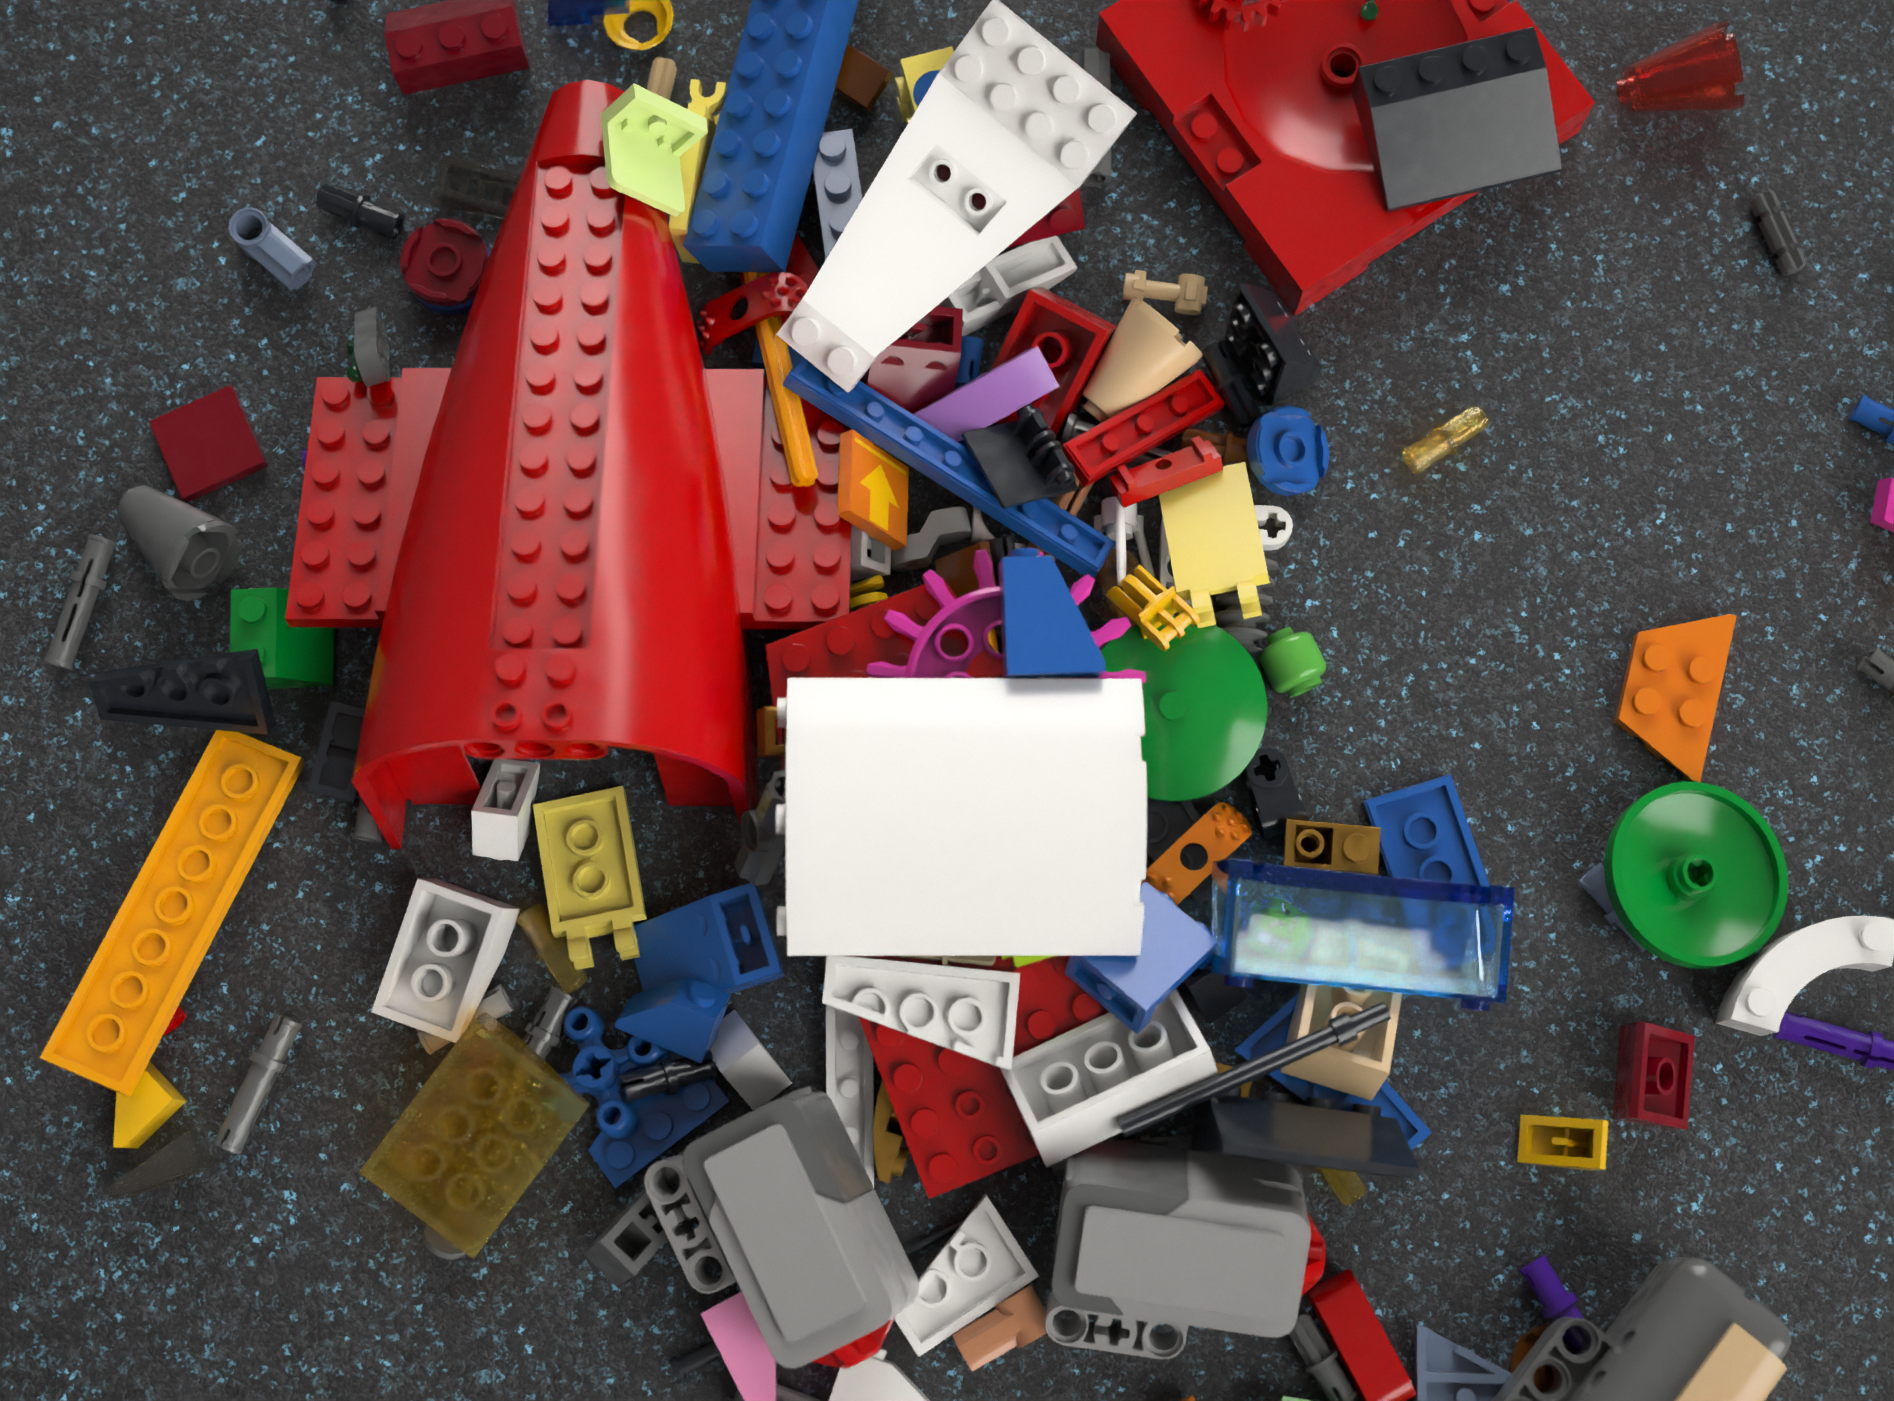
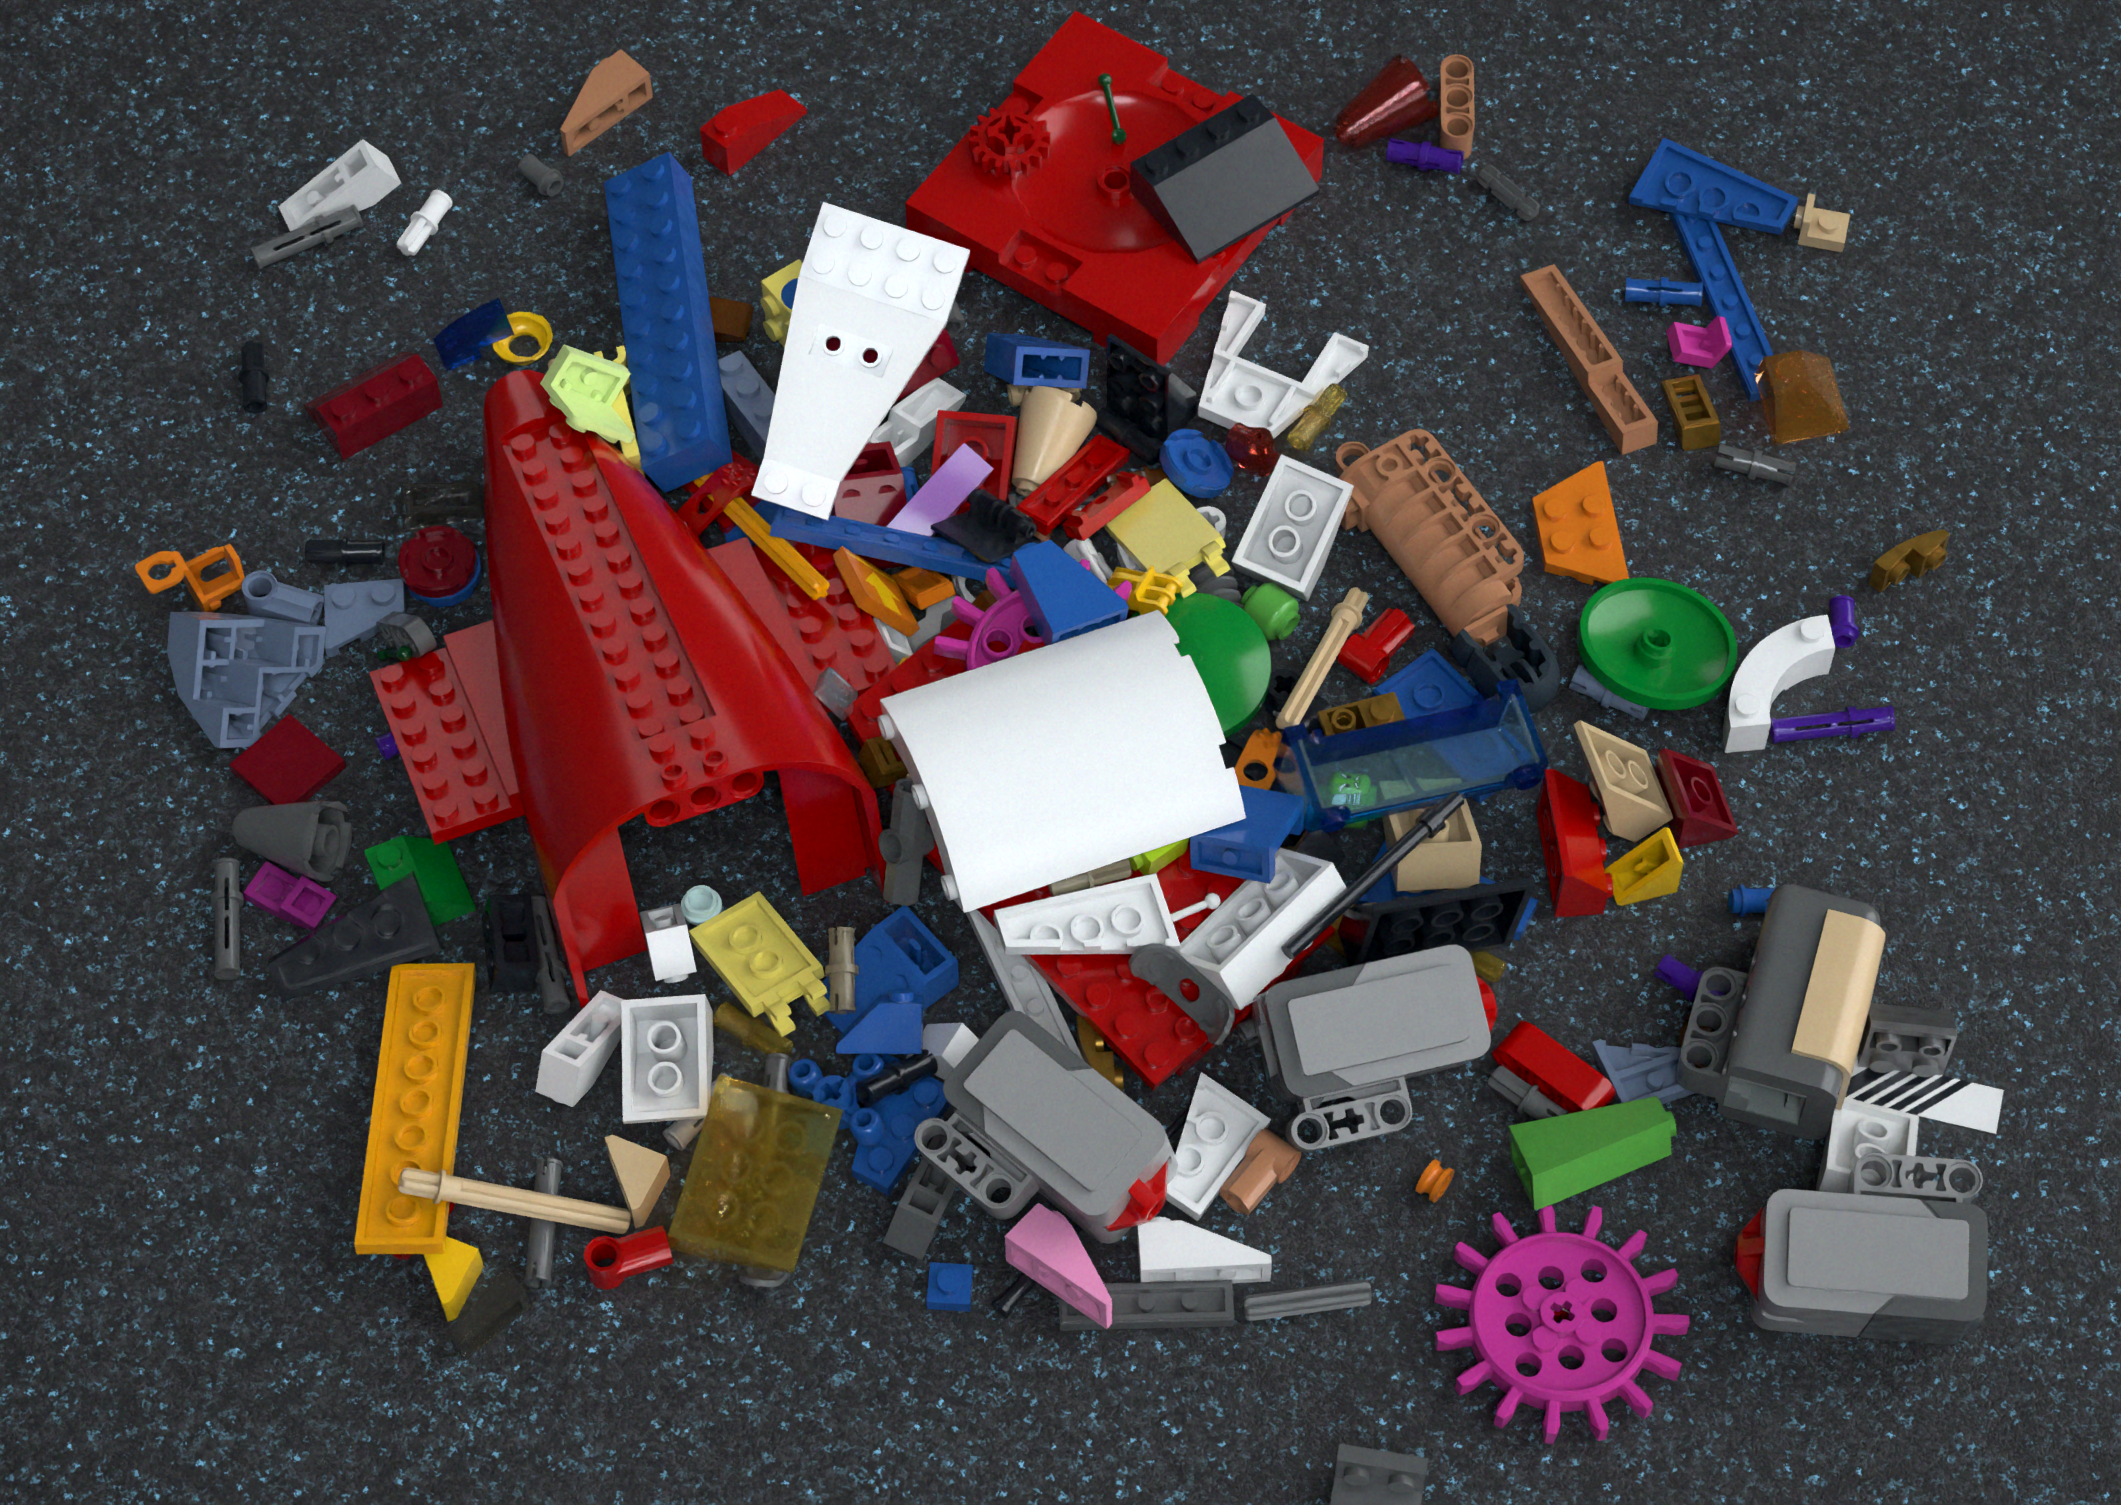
camera: 25 degrees left, 20 degrees down
none -> orange piece [135,544,245,613]
none -> sand blue brick [167,612,326,748]
none -> magenta slope [243,861,337,931]
none -> sand blue wing [324,579,406,657]
none -> tan axle [398,1167,631,1234]
none -> white slope [535,990,624,1107]
none -> red piece [584,1225,673,1290]
none -> tan slope [604,1135,670,1228]
none -> light aqua plate [681,885,722,926]
none -> clear light blue tile [813,667,858,721]
none -> dark tan pin [825,927,859,1014]
none -> orange tile [891,566,956,610]
none -> blue plate [926,1262,974,1312]
none -> blue slope [984,333,1090,389]
none -> dark grey piece [1128,943,1235,1046]
none -> white hinge [1170,893,1221,922]
none -> white wing [1198,290,1369,445]
none -> clear red piece [1226,422,1281,477]
none -> white slope [1231,454,1354,602]
none -> tan axle [1276,587,1369,733]
none -> nougat piece [1336,429,1560,716]
none -> red piece [1337,608,1415,685]
none -> dark purple pin [1386,138,1464,175]
none -> nougat beam [1438,54,1475,159]
none -> nougat slope [1520,264,1658,455]
none -> red slope [1535,769,1613,918]
none -> tan slope [1573,720,1674,843]
none -> pearl gold slope [1662,374,1720,451]
none -> blue pin [1728,884,1777,917]

